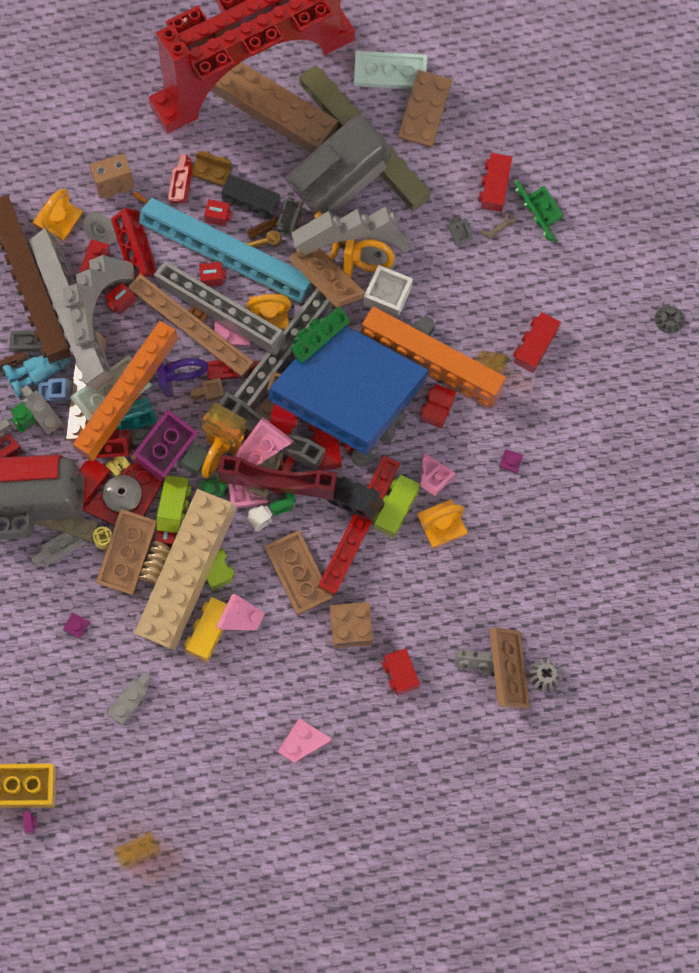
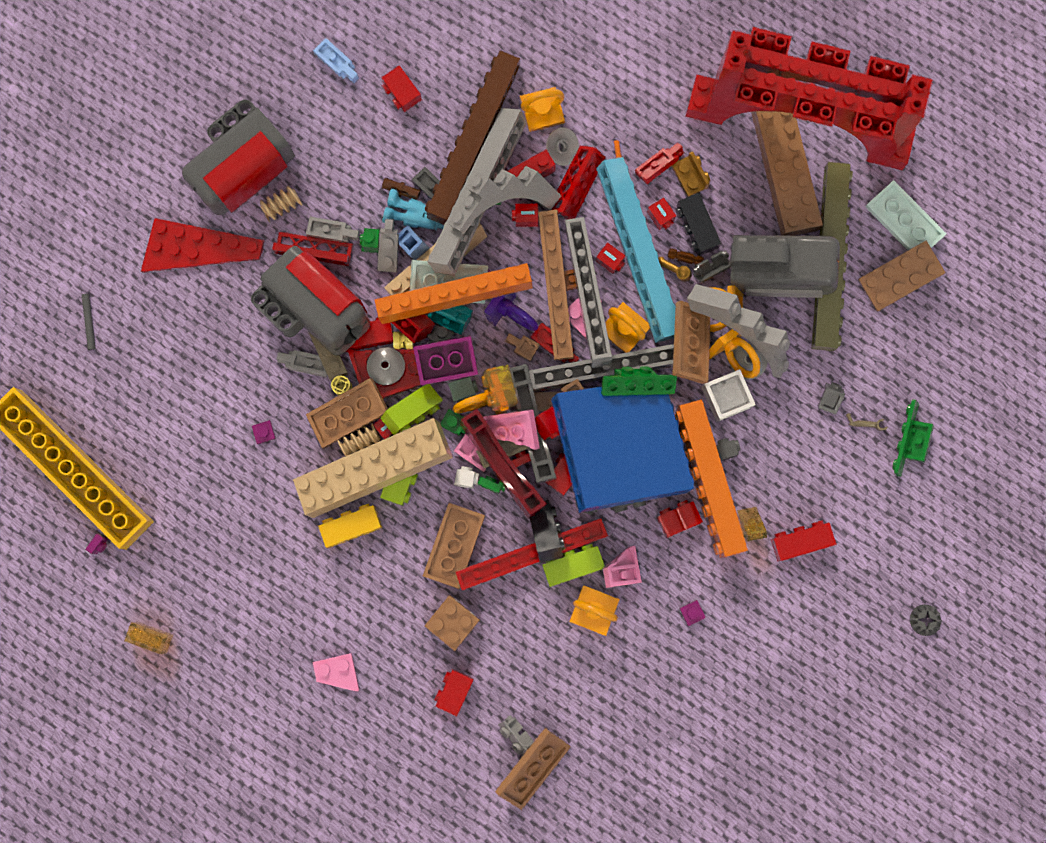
camera: 50 degrees right, 10 degrees up
medium nougat piece [89,153,134,199] -> none
light grey hinge [107,672,150,725] -> none
bright pink wing [216,594,265,630] -> none
red brick [478,153,513,212] -> none
light grey gear [529,658,563,692] -> none

